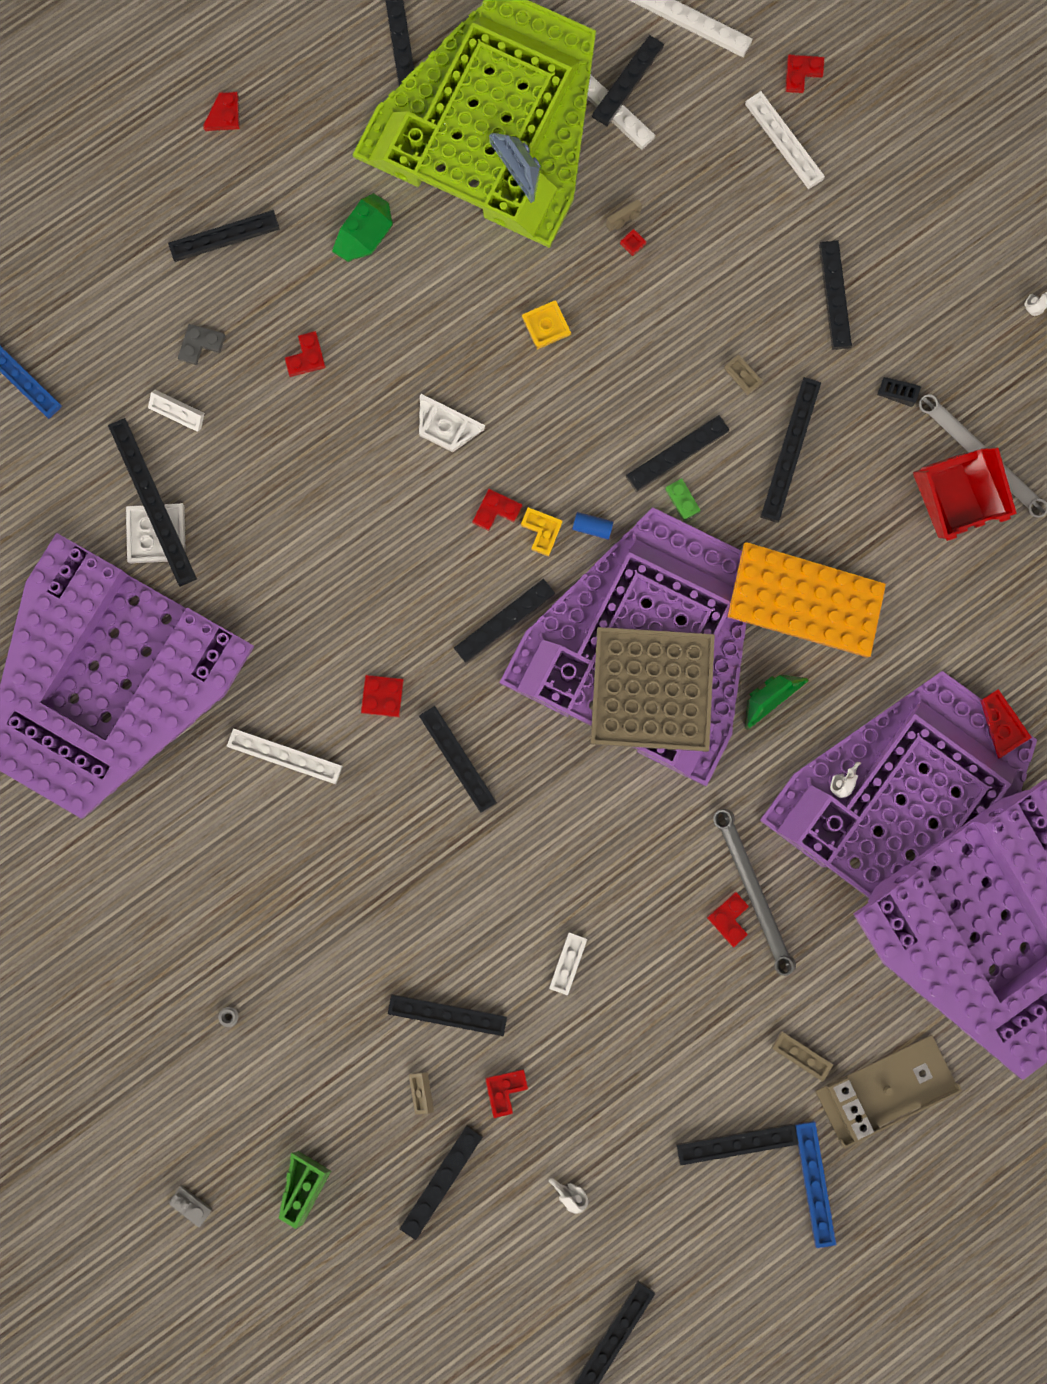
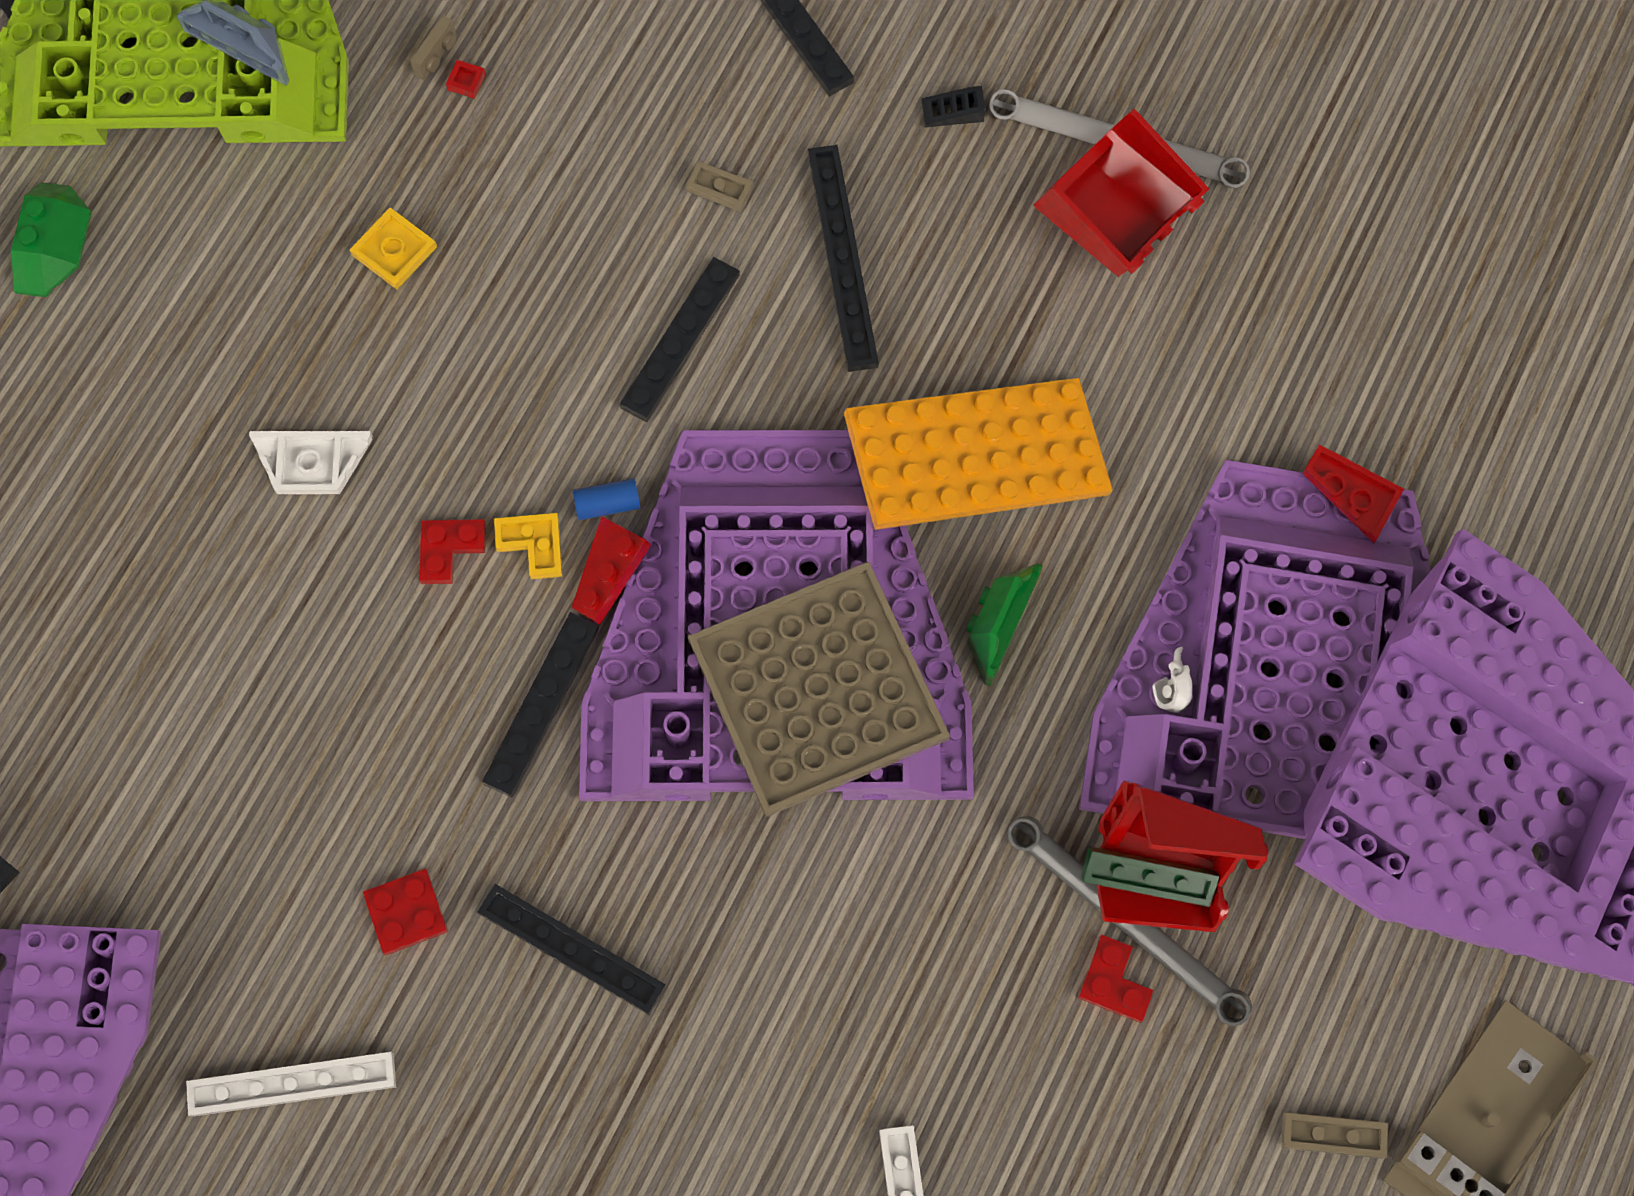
camera: 30 degrees left, 10 degrees down
red plate [284,331,326,377] -> none
bright green plate [665,479,701,521] -> none
none -> red wing [571,516,651,625]
none -> dark green plate [1081,846,1219,907]
none -> red windscreen [1097,780,1269,932]

